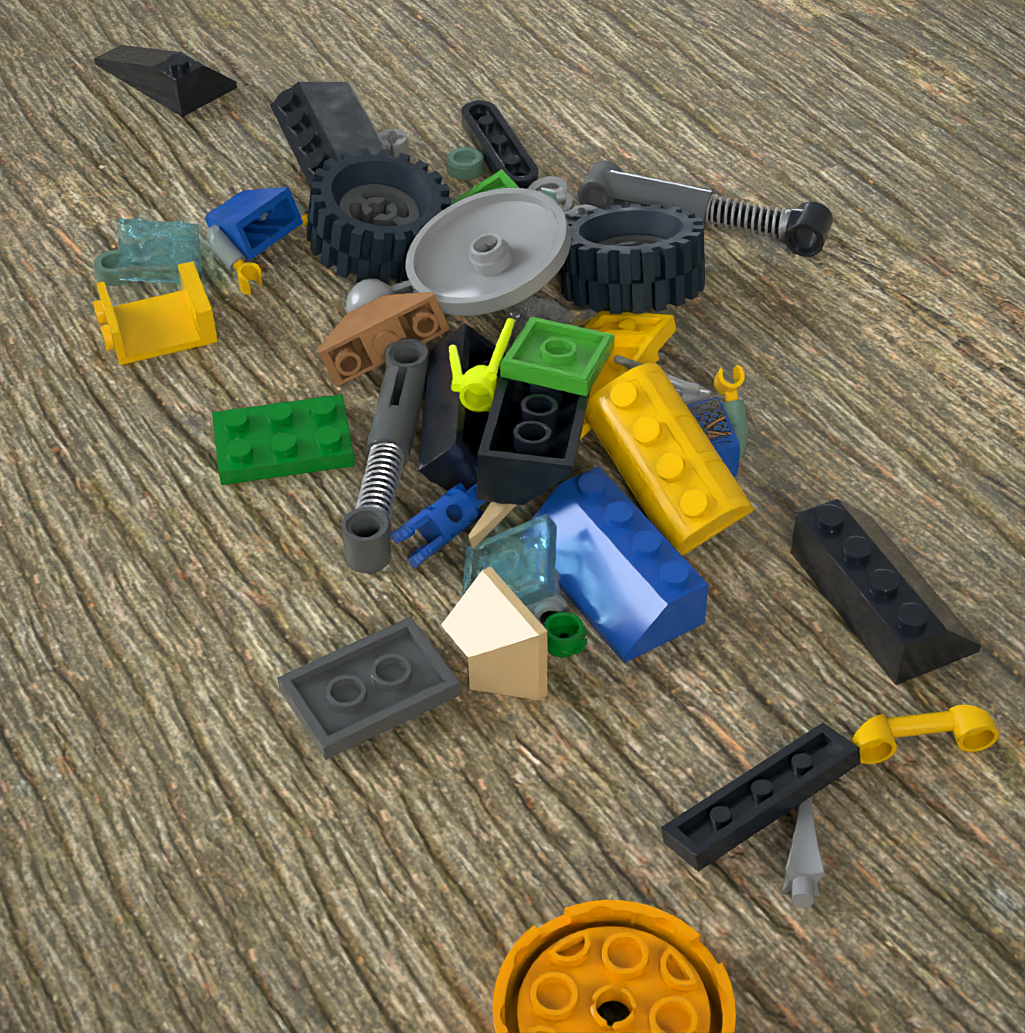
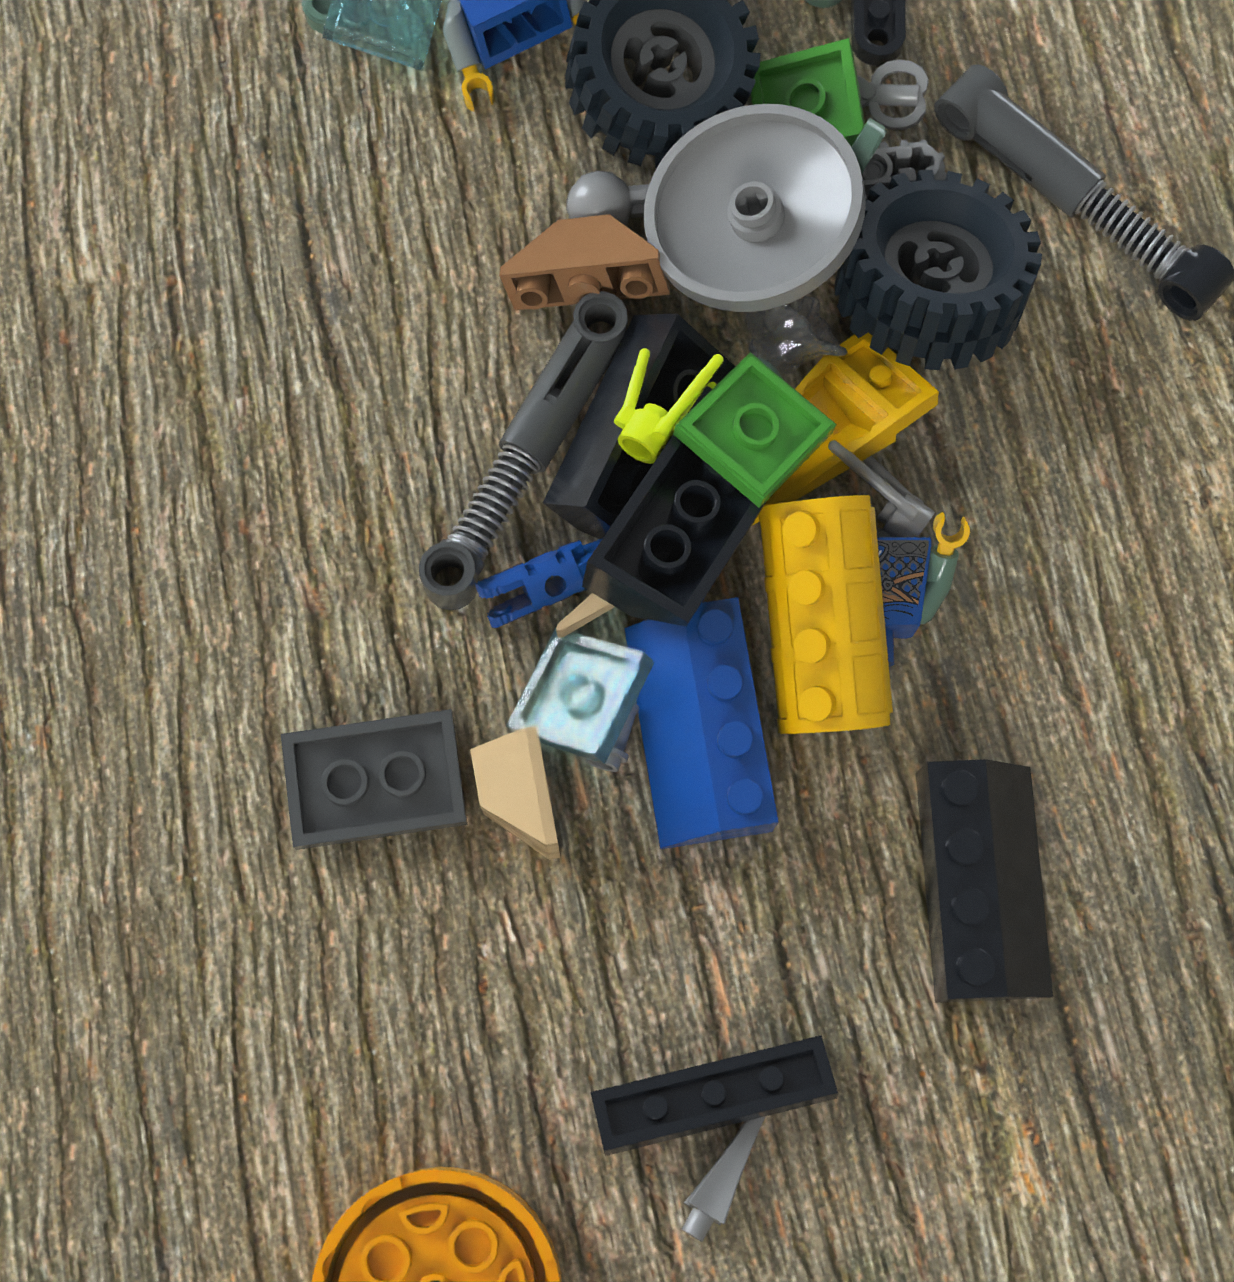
camera: 20 degrees right, 30 degrees up
yellow panel [92,261,218,365] -> none
green plate [212,394,355,485] -> none
green plate [544,612,587,658] -> none
yellow bar [852,705,999,764] -> none

